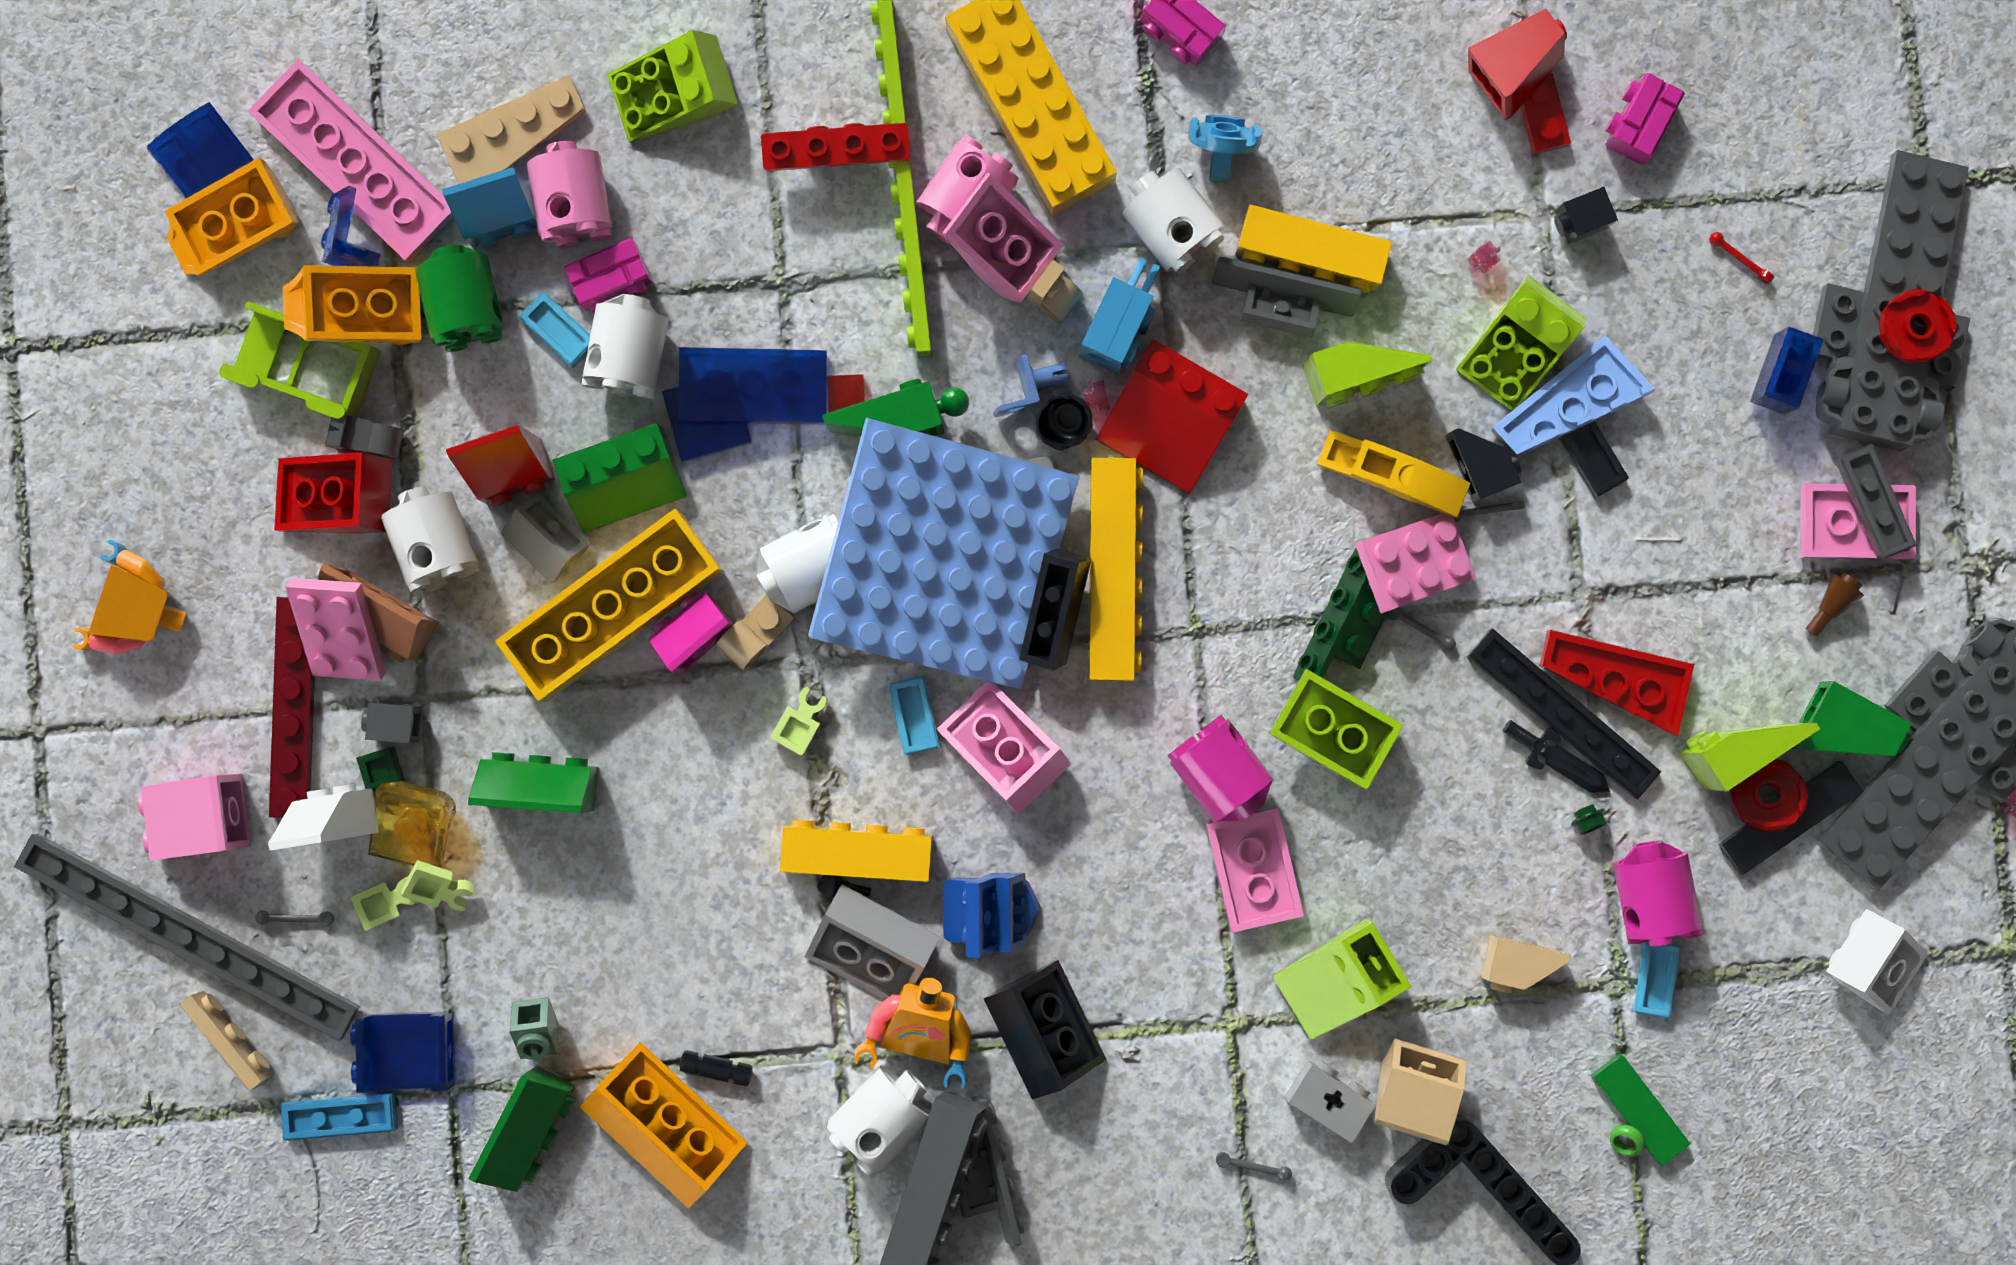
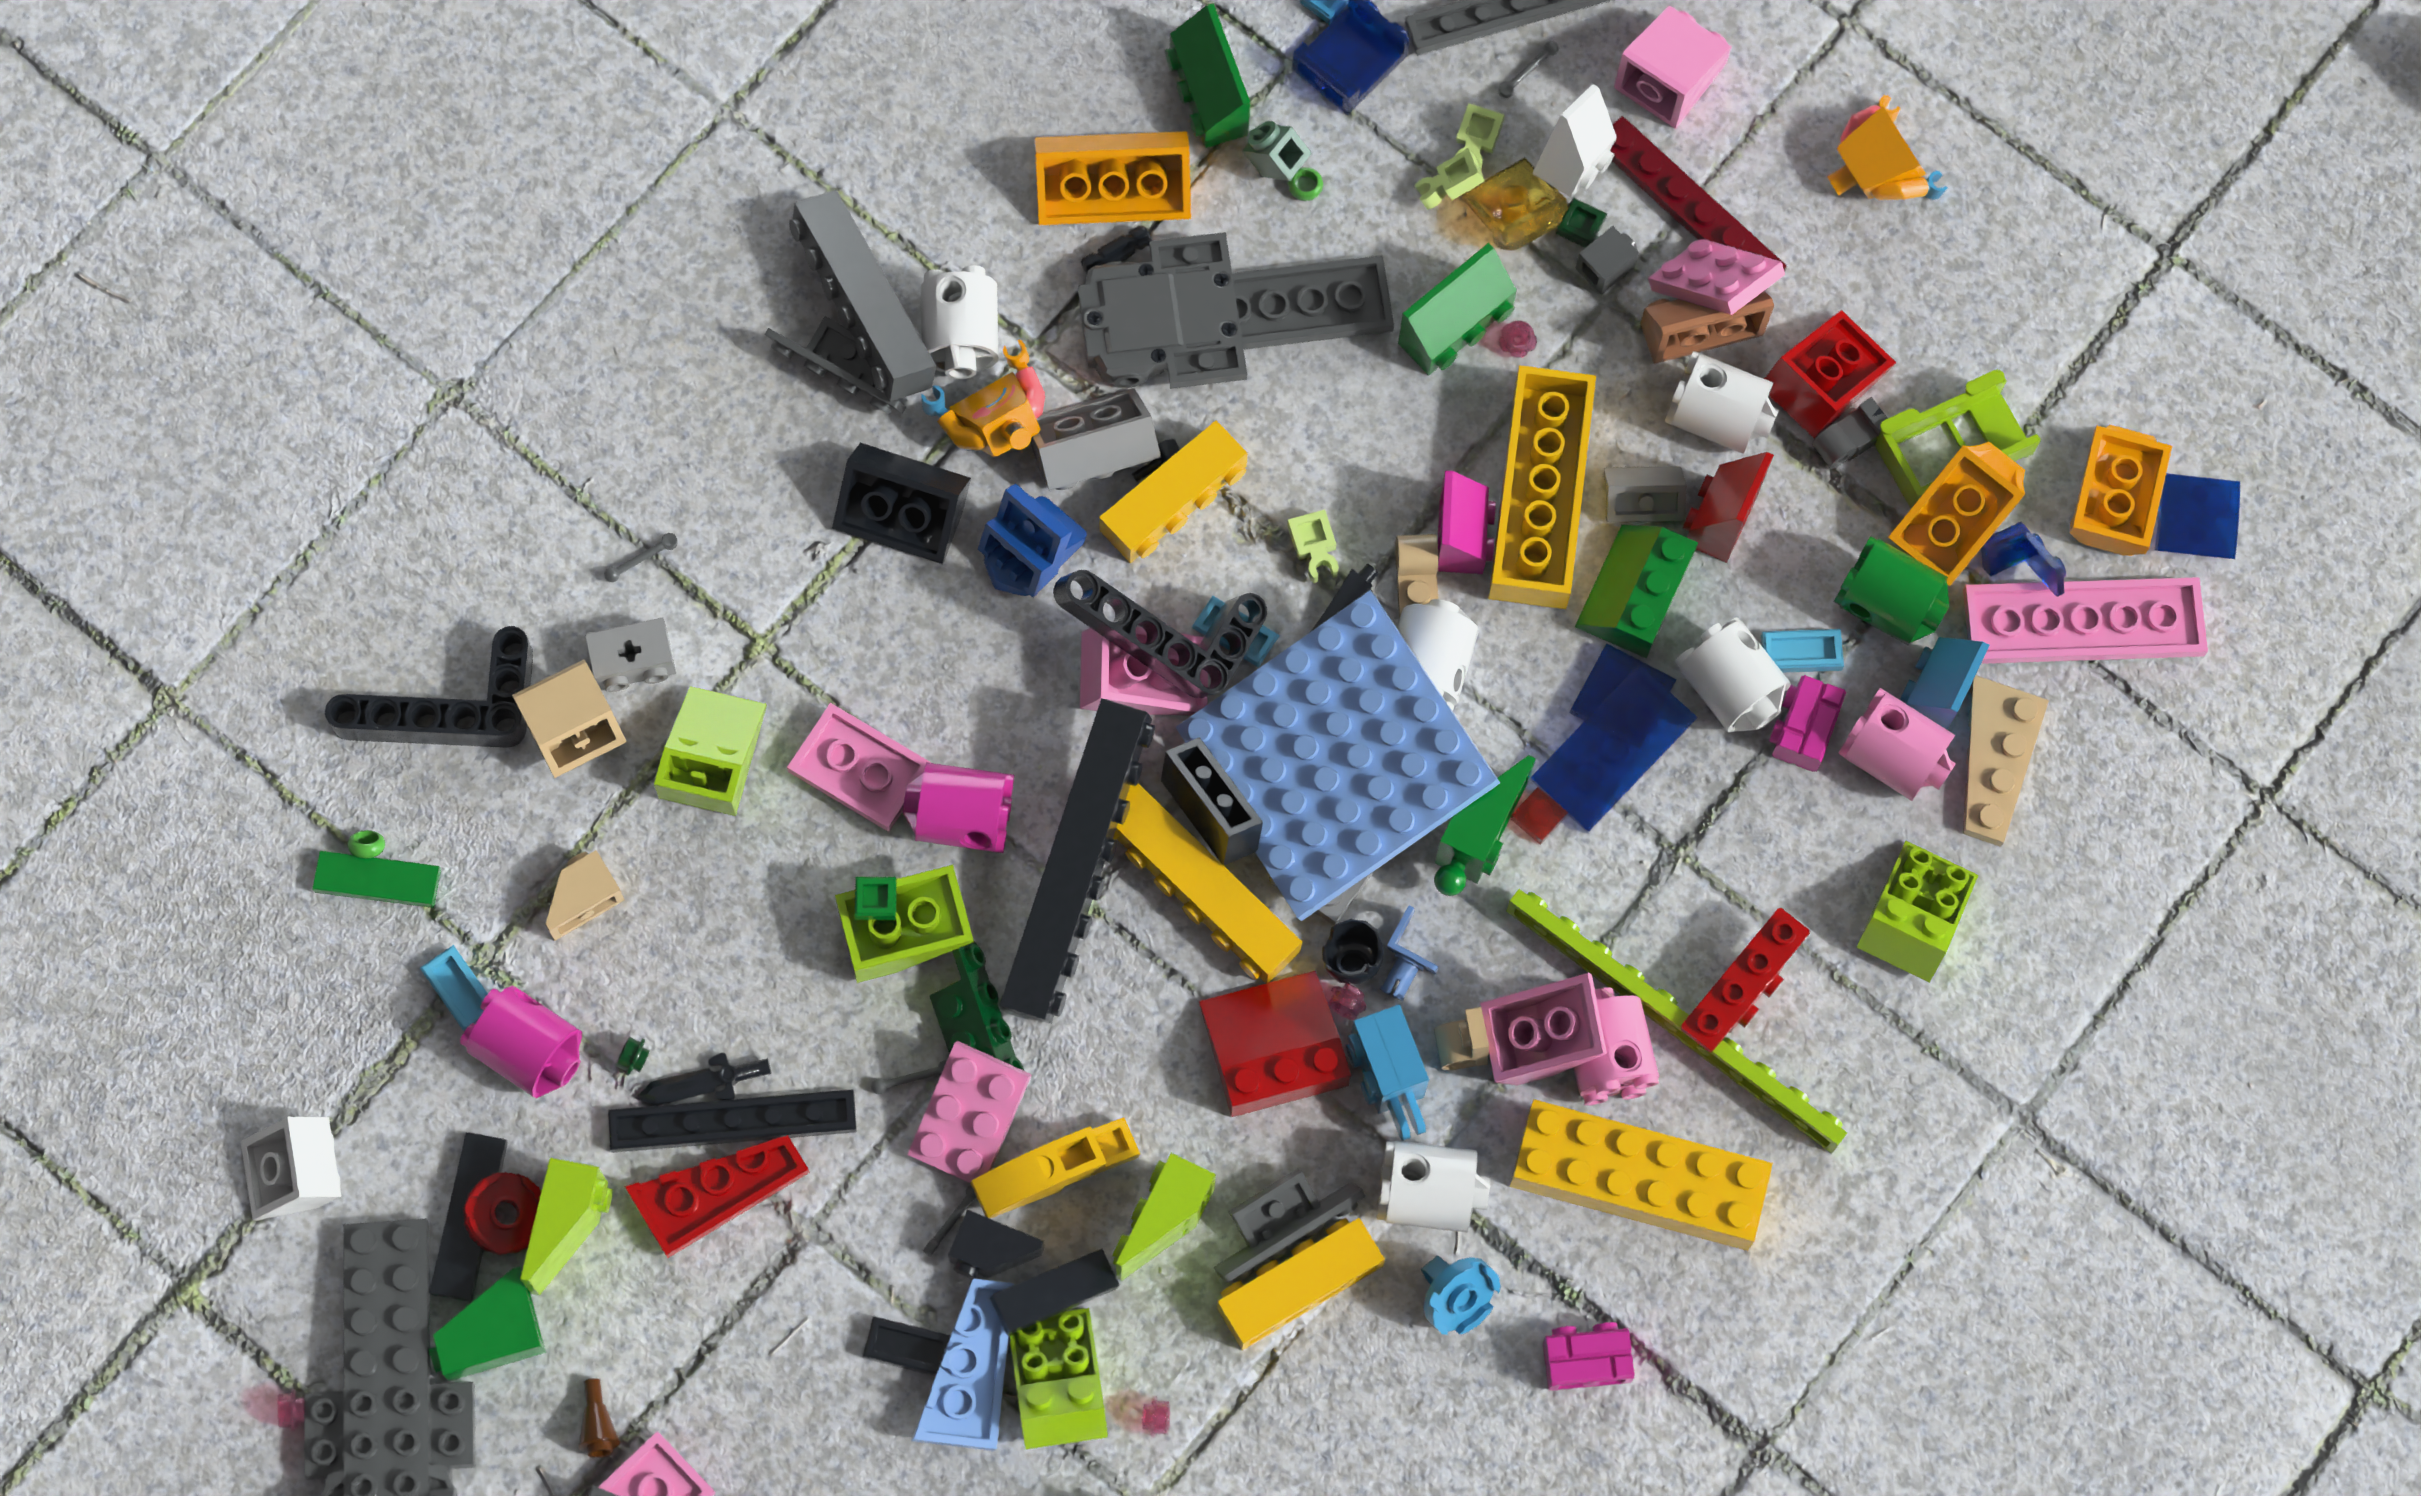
camera: 130 degrees right, 15 degrees down
none -> green tile [855,877,897,920]
none -> black tile [990,1249,1120,1336]
none -> black brick [999,698,1155,1024]
none -> black beam [1053,570,1267,698]
none -> dark grey piece [1078,232,1394,389]
none -> bright green piece [1288,167,1323,201]
none -> black piece [1309,563,1379,633]
none -> clear pink plate [1499,320,1537,358]

